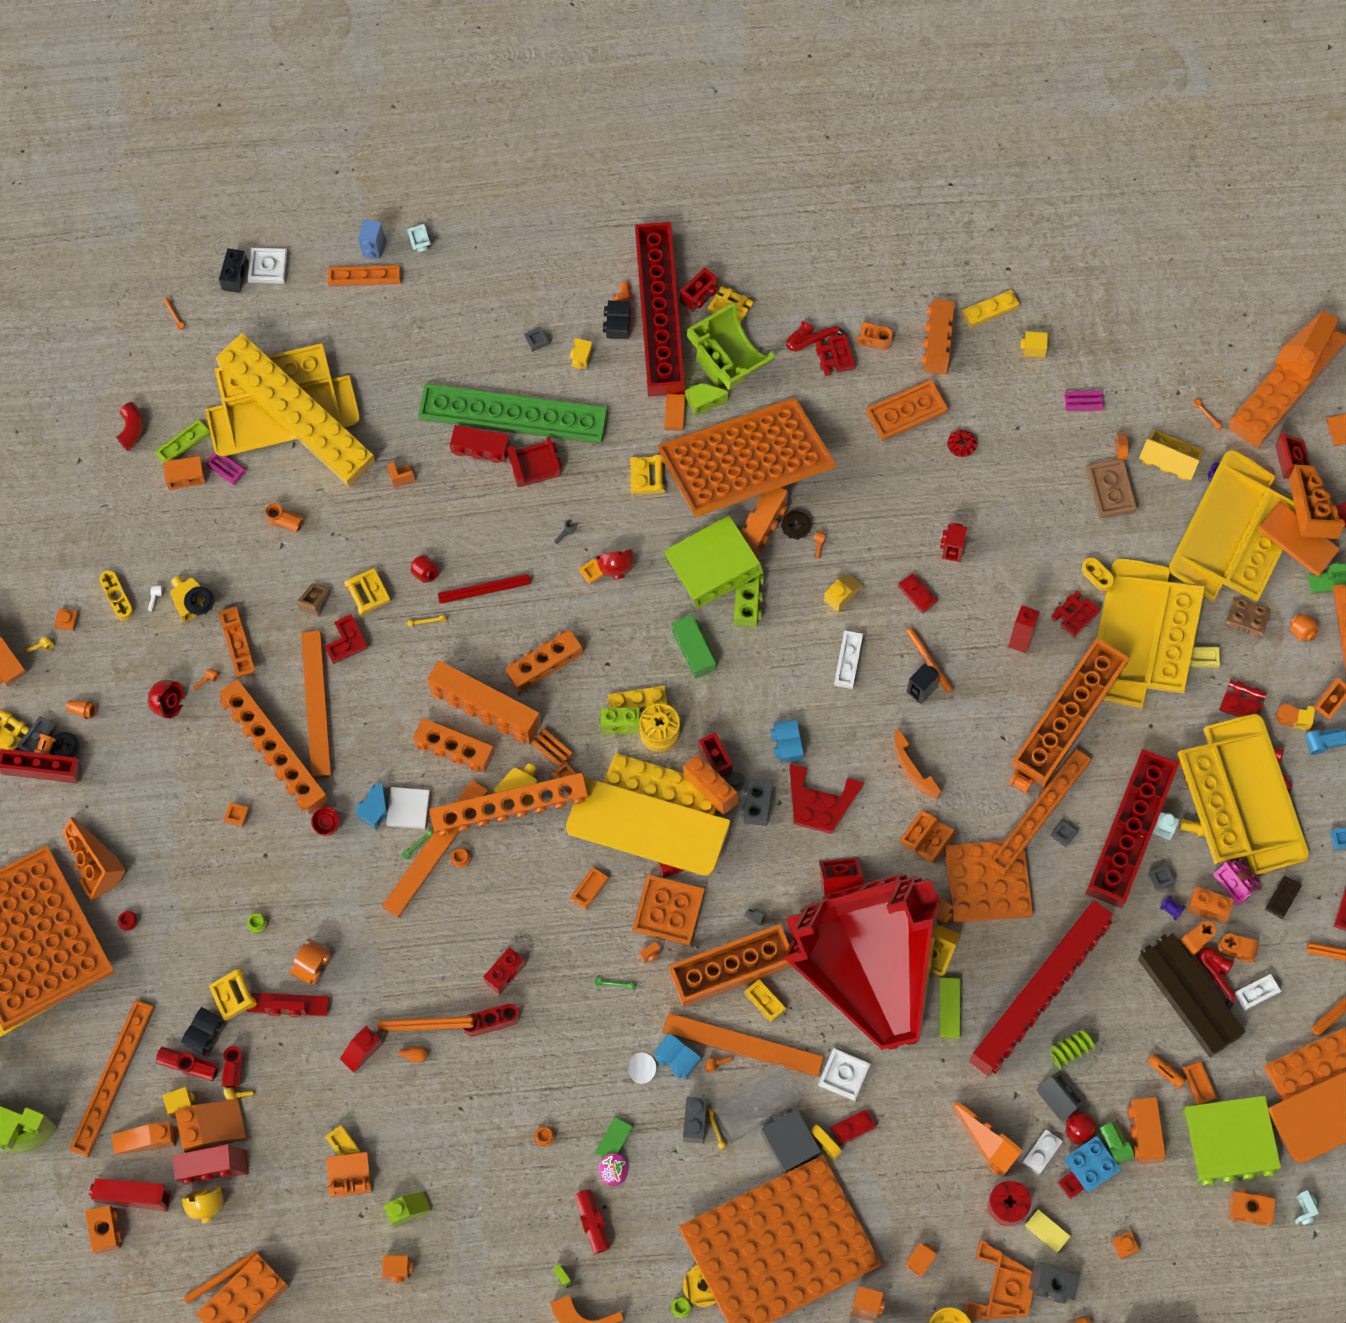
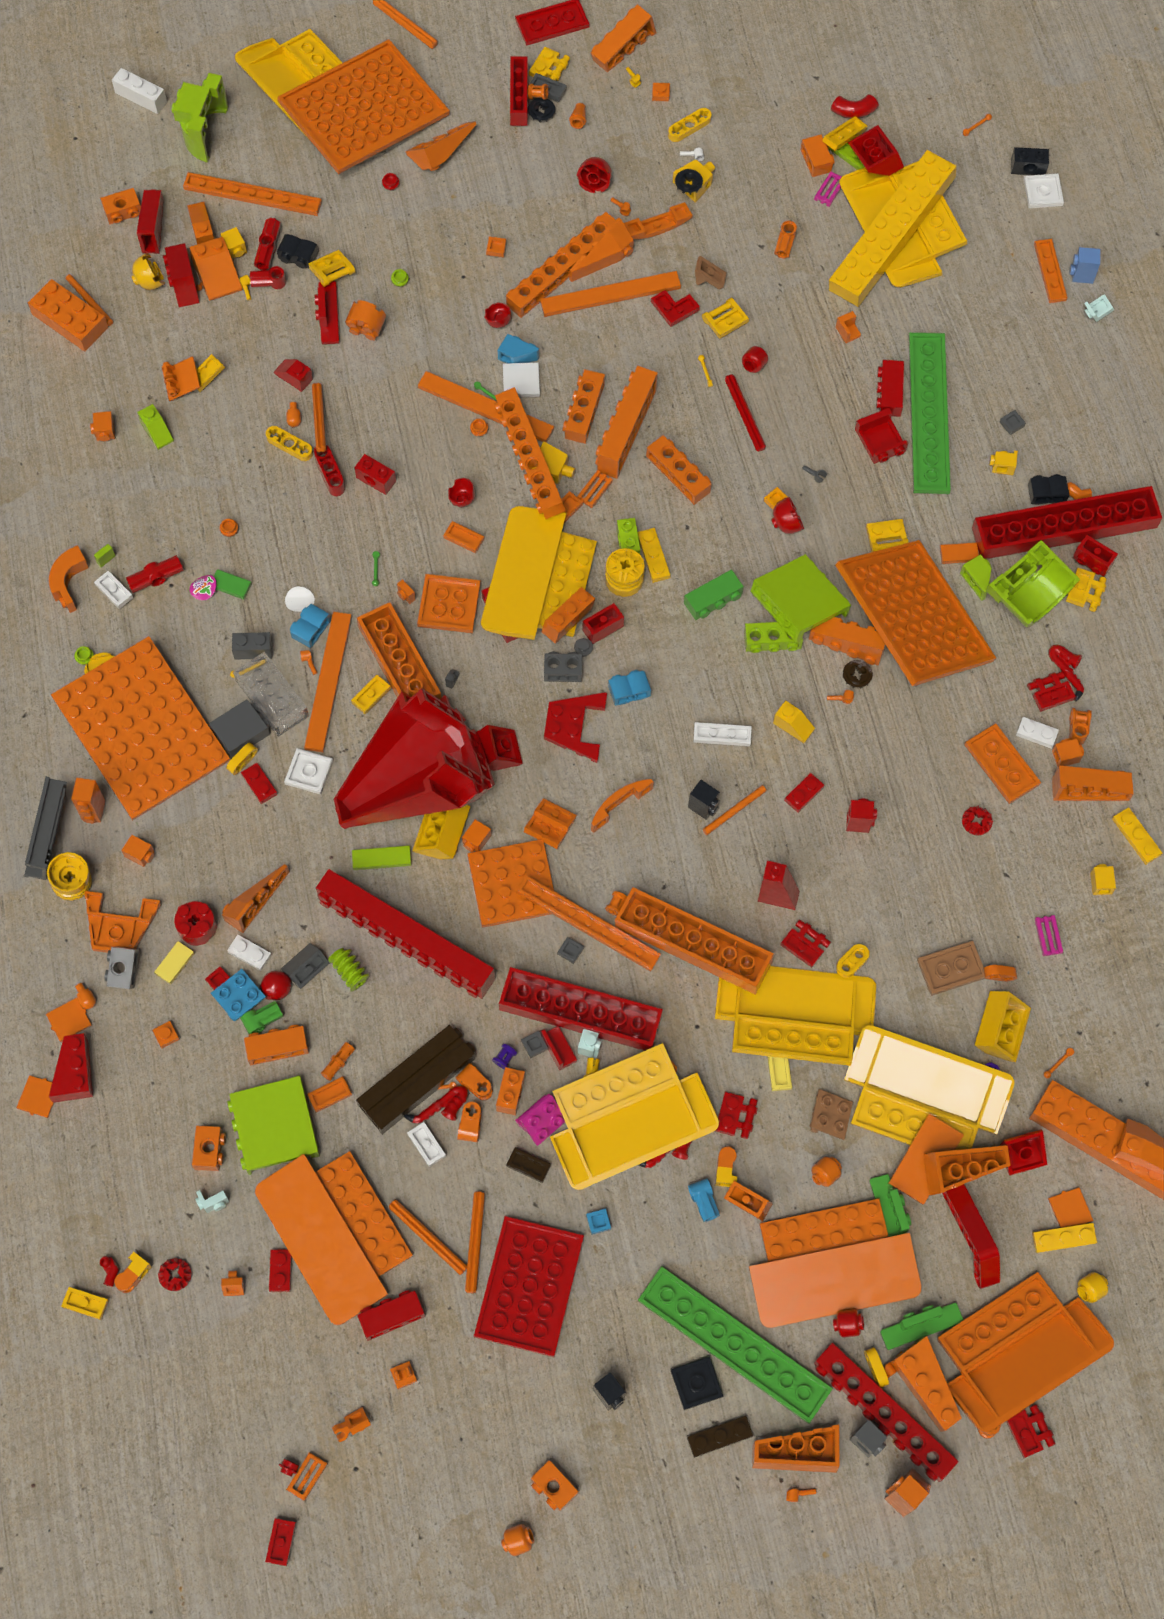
camera: 80 degrees right, 0 degrees up
none -> white plate [94,571,133,609]
none -> yellow beam [266,426,313,461]
none -> red hair [448,478,475,507]
none -> red panel [541,1026,577,1071]
none -> orange wedge [569,218,634,282]
none -> yellow plate [822,116,868,151]
none -> red slope [848,125,904,176]
none -> white plate [1016,717,1059,749]
none -> orange brick [1052,738,1084,767]

